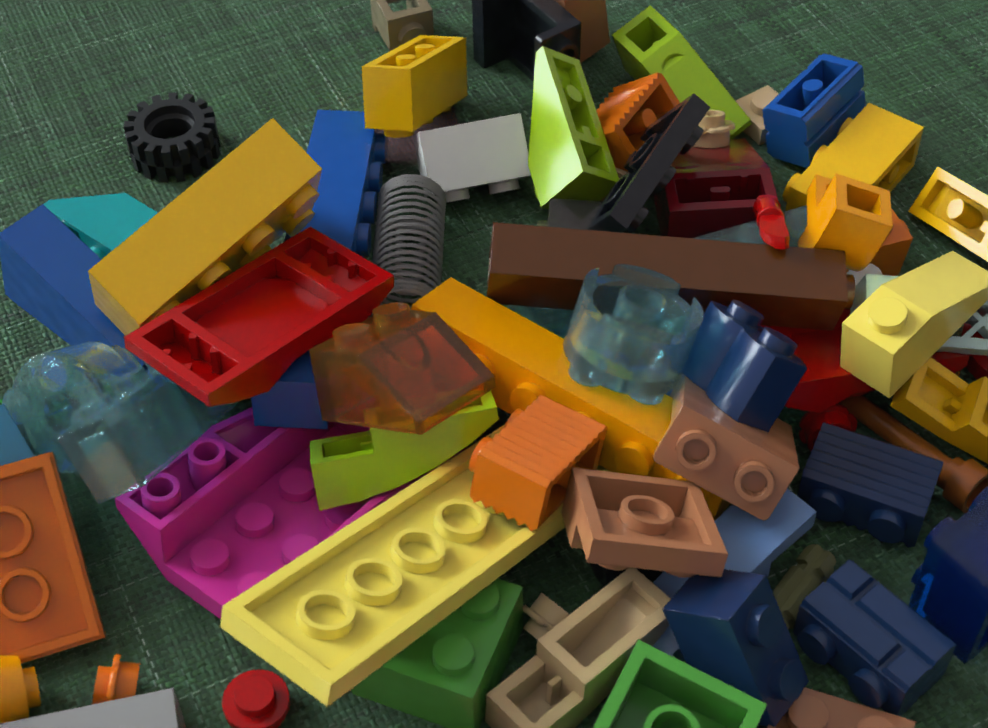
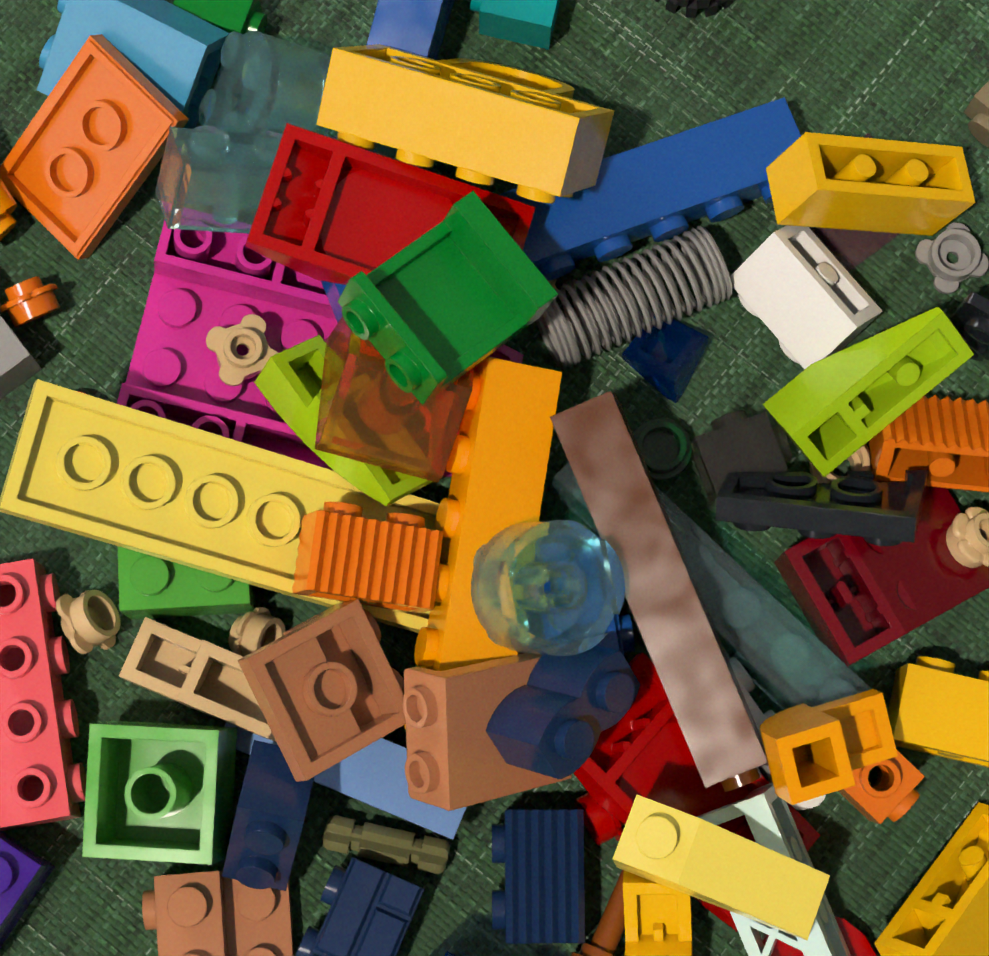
camera: 60 degrees right, 30 degrees up
red piece [753,194,790,250] -> none
none -> tan plate [206,314,278,386]
none -> green panel [337,191,558,405]
none -> clear blue slope [622,314,709,403]
none -> light grey plate [915,223,989,294]

